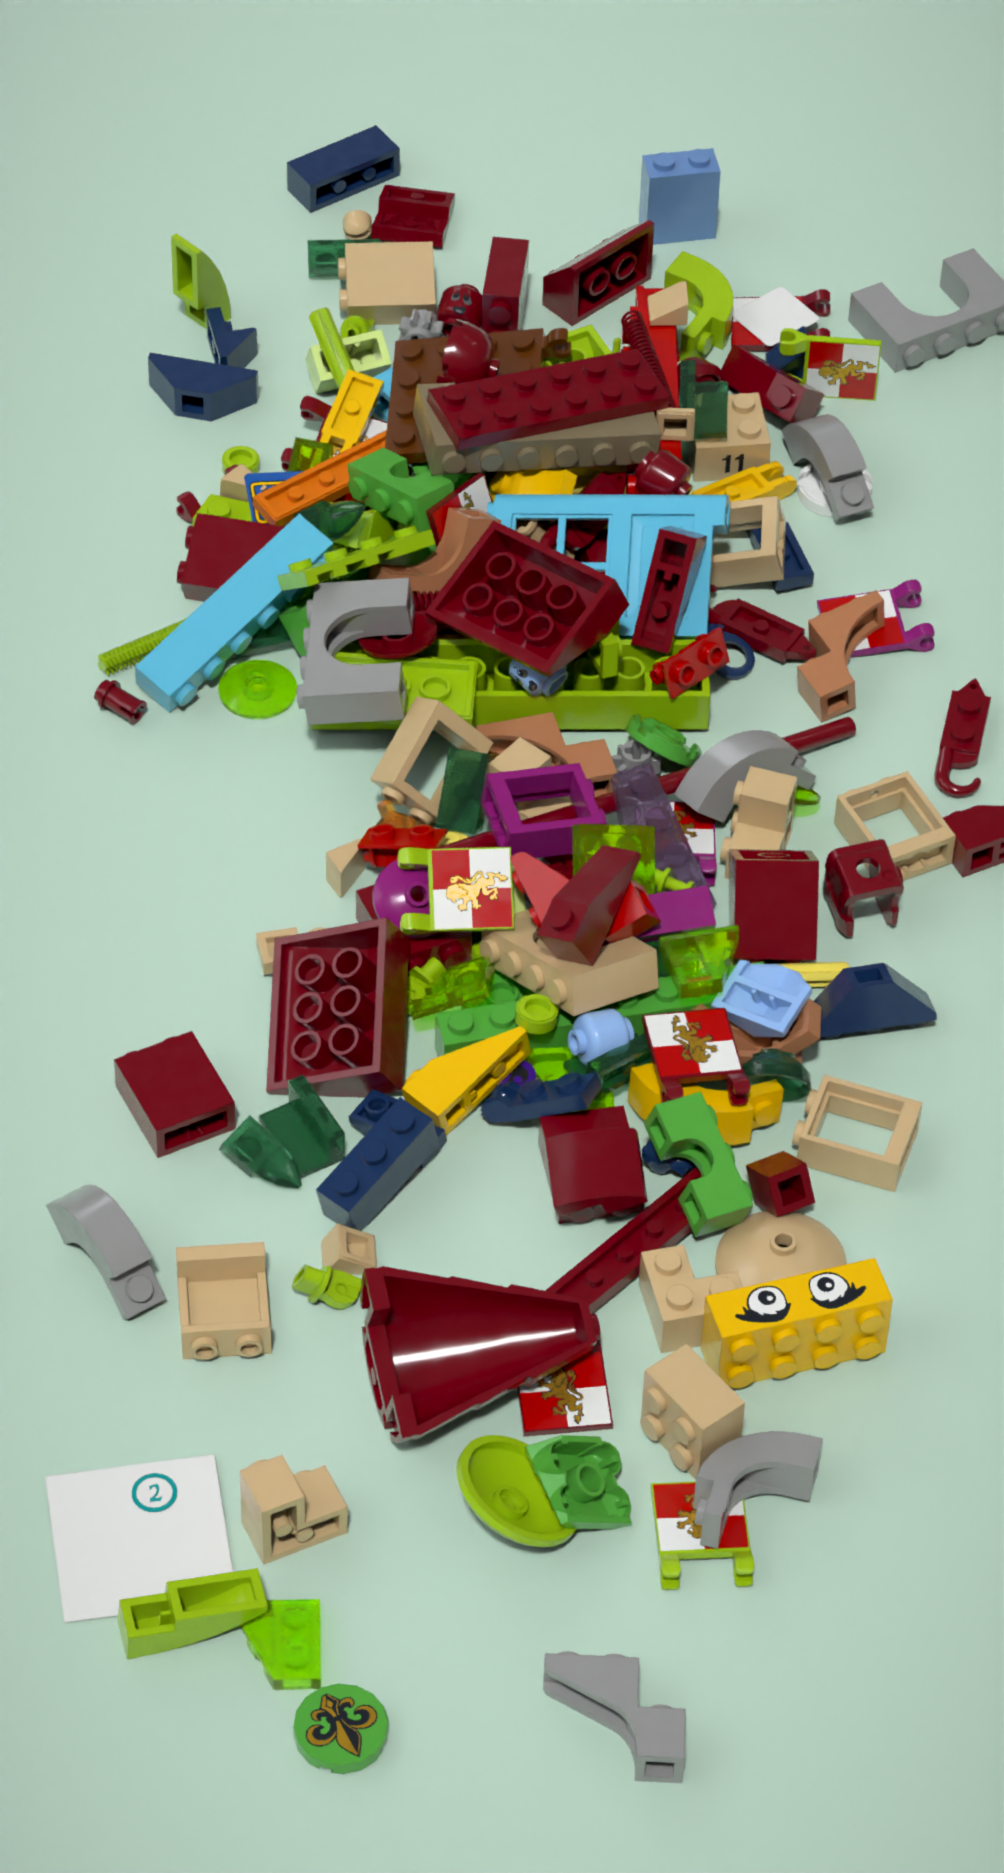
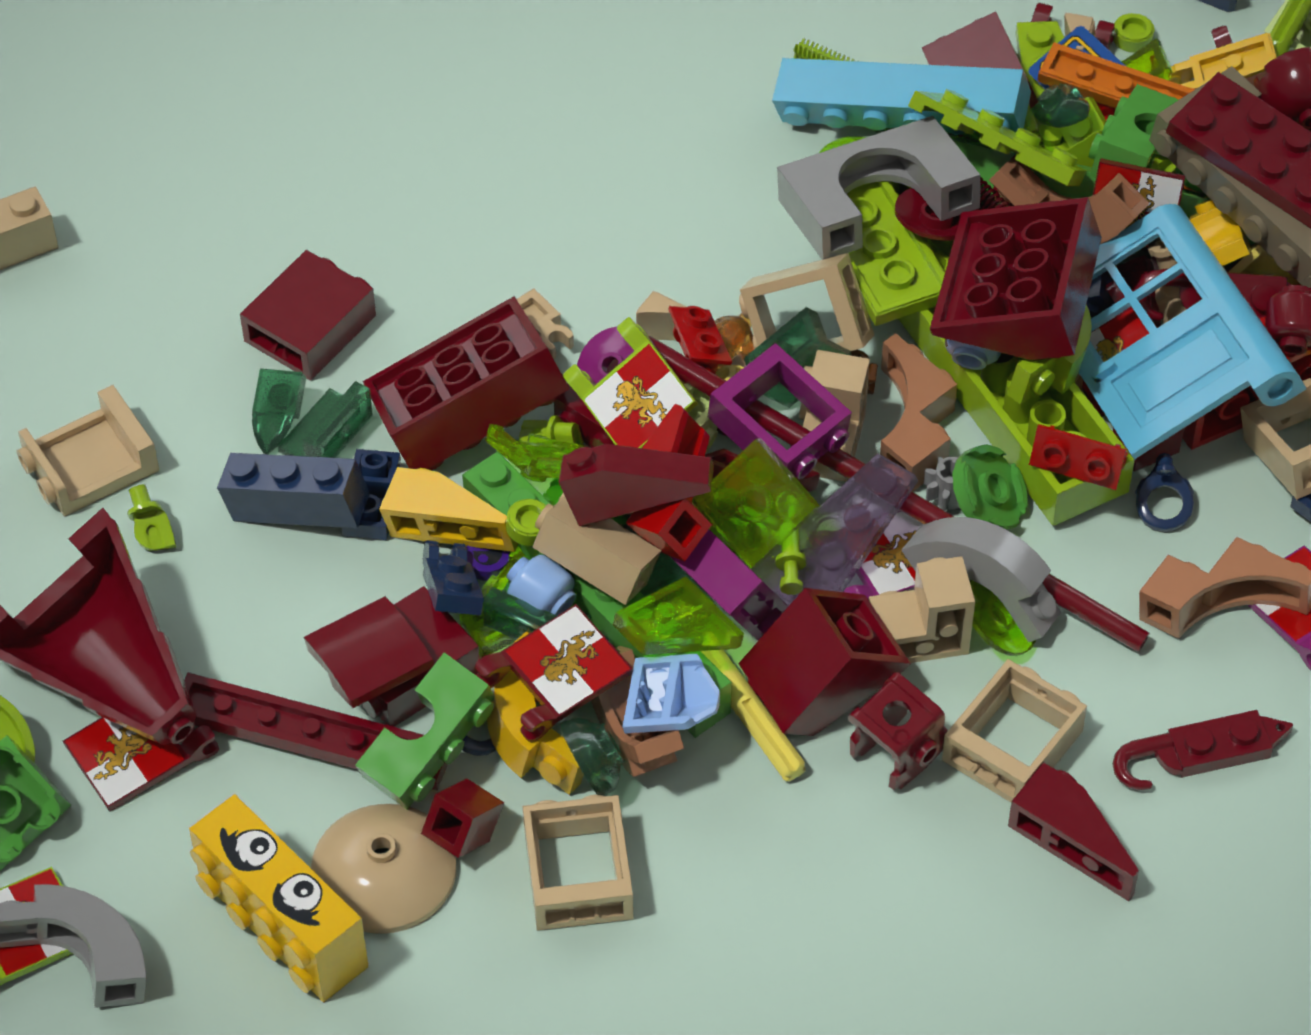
camera: 65 degrees right, 5 degrees up
light grey arch [46,1184,166,1319] -> none
dark red pin [94,680,147,724] -> none
tan slope [321,1223,377,1275] -> none
dark red slope [631,526,707,654] -> none
tan brick [639,1244,743,1353] -> none
tan brick [640,1344,745,1480] -> none
dark red plate [708,584,817,663] -> none
dark blue slope [814,963,937,1039] -> none

